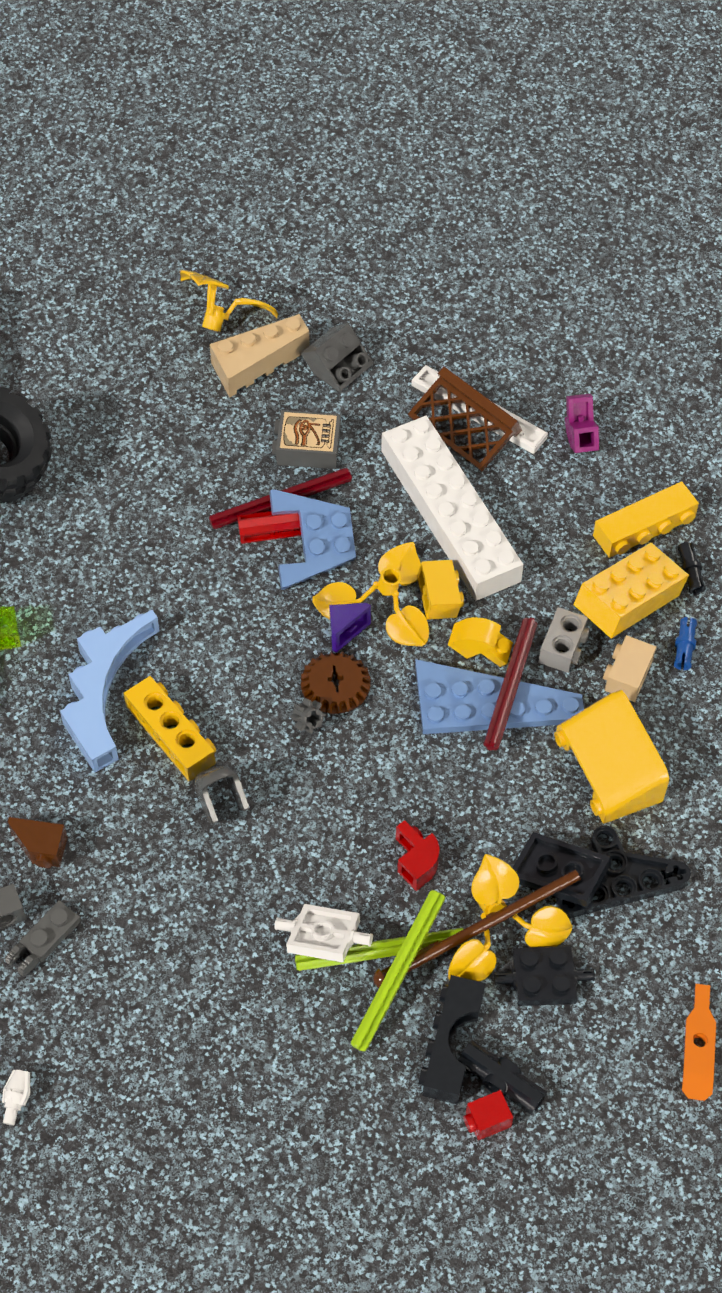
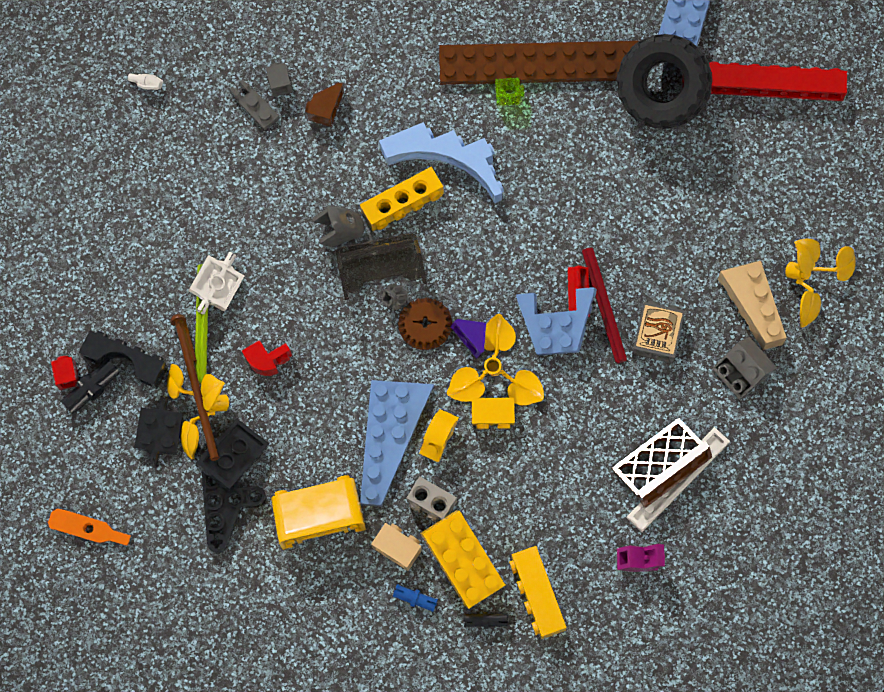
camera: 105 degrees right, 15 degrees up
lime axle [351,890,445,1052] -> none
white brick [381,415,524,601] -> none
dark red axle [483,617,538,751] -> none
none -> clear smoke windscreen [336,234,427,300]

